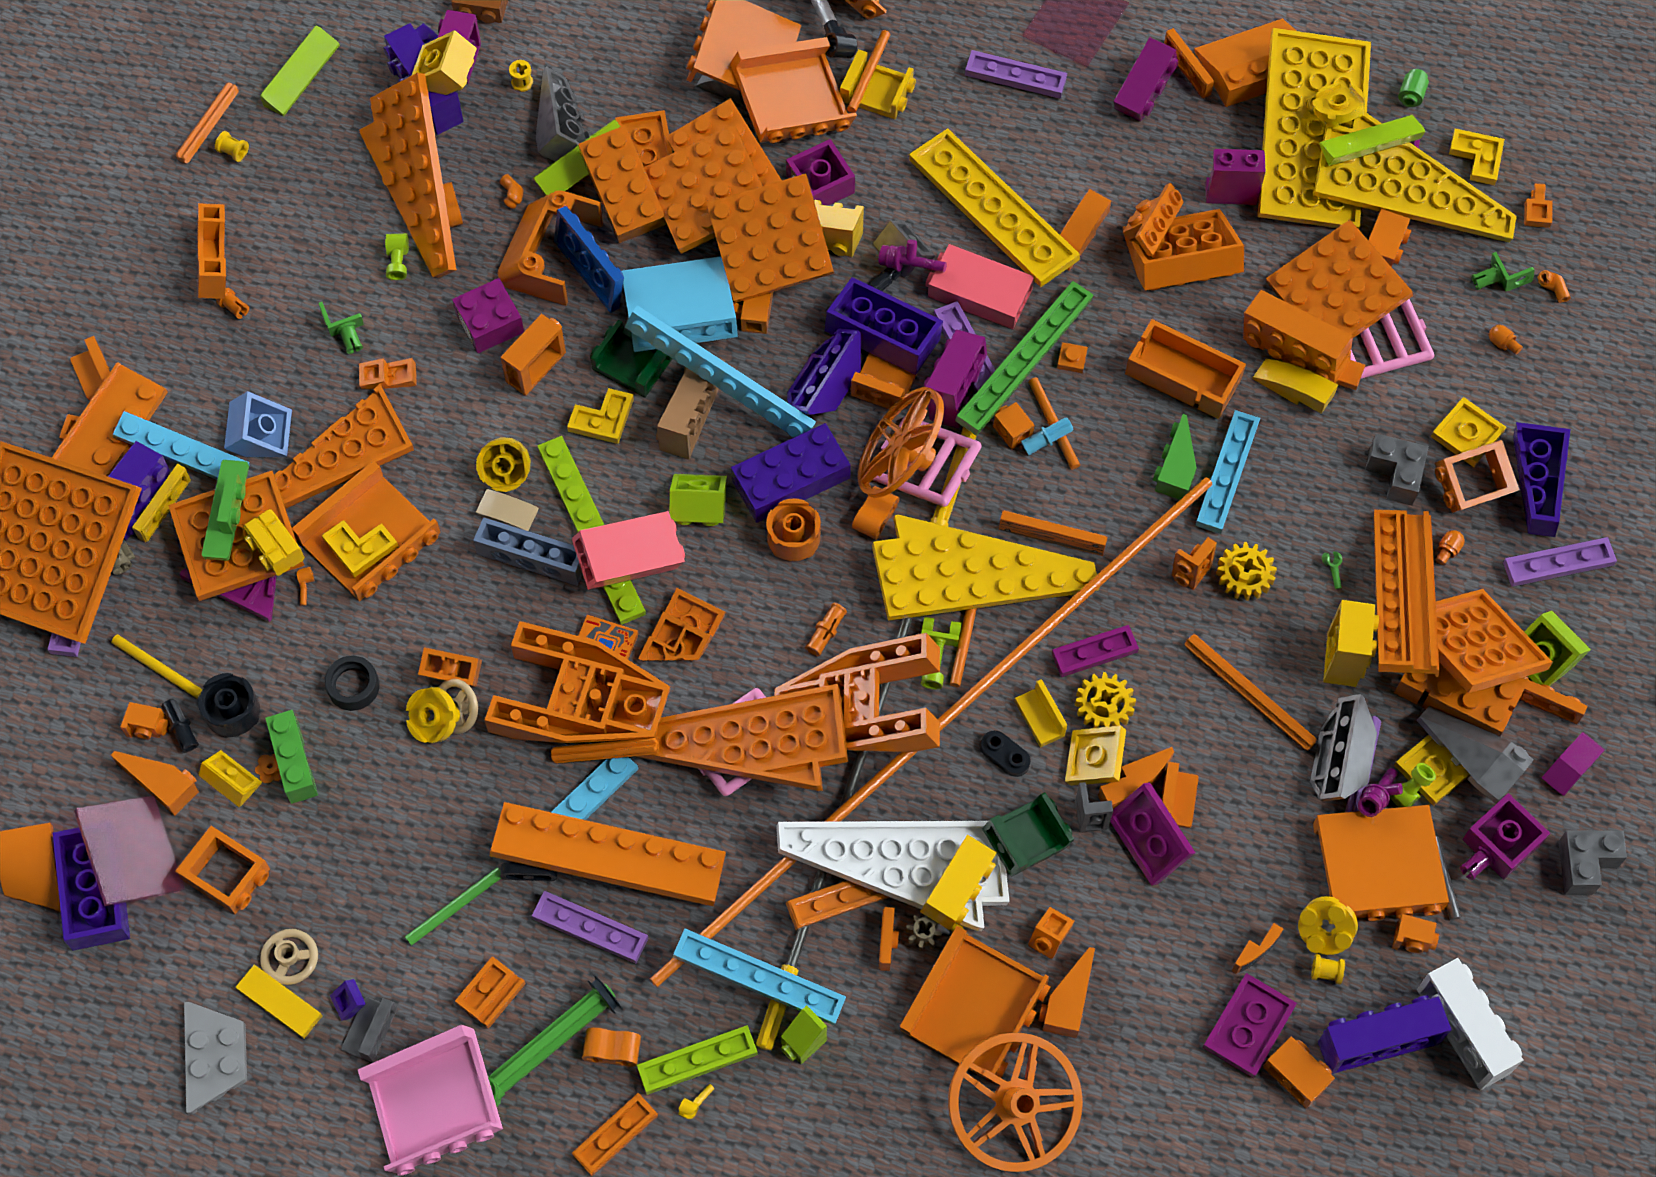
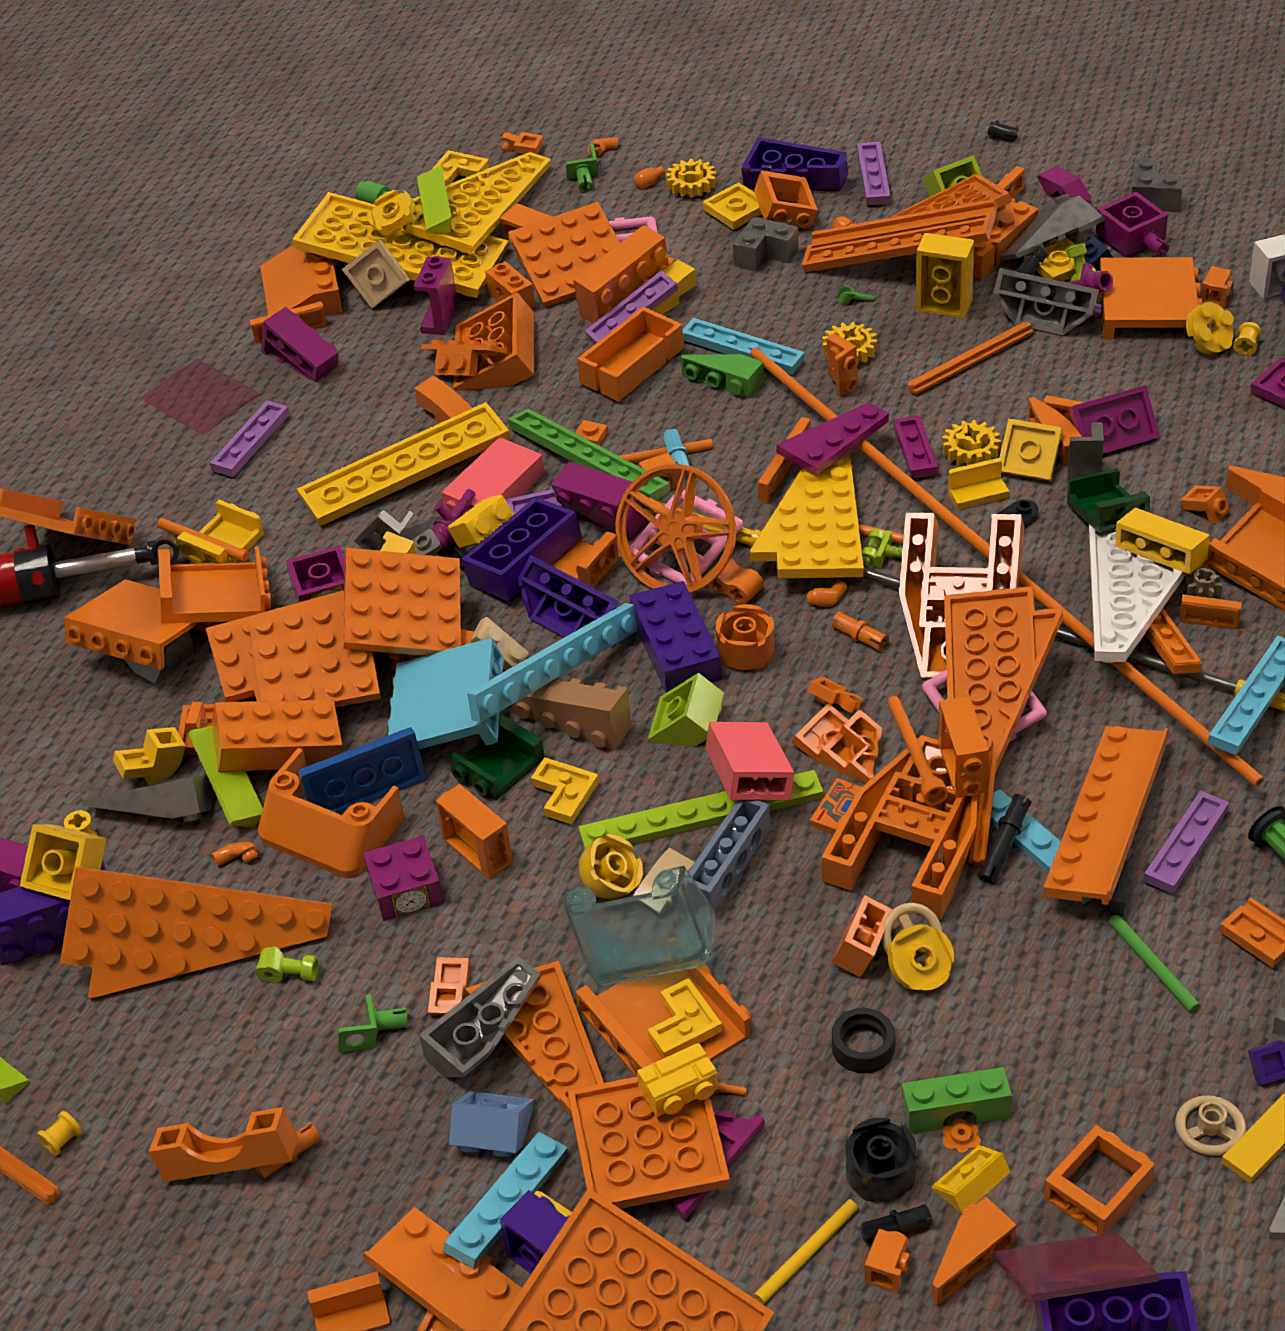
camera: 75 degrees left, 20 degrees down
bright green bracket [202,460,249,561] -> none
orange slope [1231,923,1283,974] -> none
none -> yellow brick [113,727,186,785]
none -> orange tile [185,701,208,743]
none -> tan tile [342,239,411,309]
none -> flat silver panel [354,510,414,551]
none -> flat silver bracket [412,529,443,556]
none -> flat silver wedge [419,956,541,1077]
none -> yellow brick [448,494,514,549]
none -> tan plate [470,617,529,671]
none -> orange brick [485,261,535,308]
none -> clear light blue windscreen [564,866,716,985]
none -> medium lavender plate [585,270,679,344]
none -> yellow gear [666,159,717,198]
none -> magenta wing [776,402,889,476]
none -> orange arm [807,580,847,607]
none -> orange plate [807,676,863,713]
none -> orange piece [888,696,948,805]
none -> orange window [938,696,988,798]
none -> black pin [977,794,1032,885]
none -> black axle [1016,246,1048,275]
none -> dark blue bracket [1083,236,1113,268]

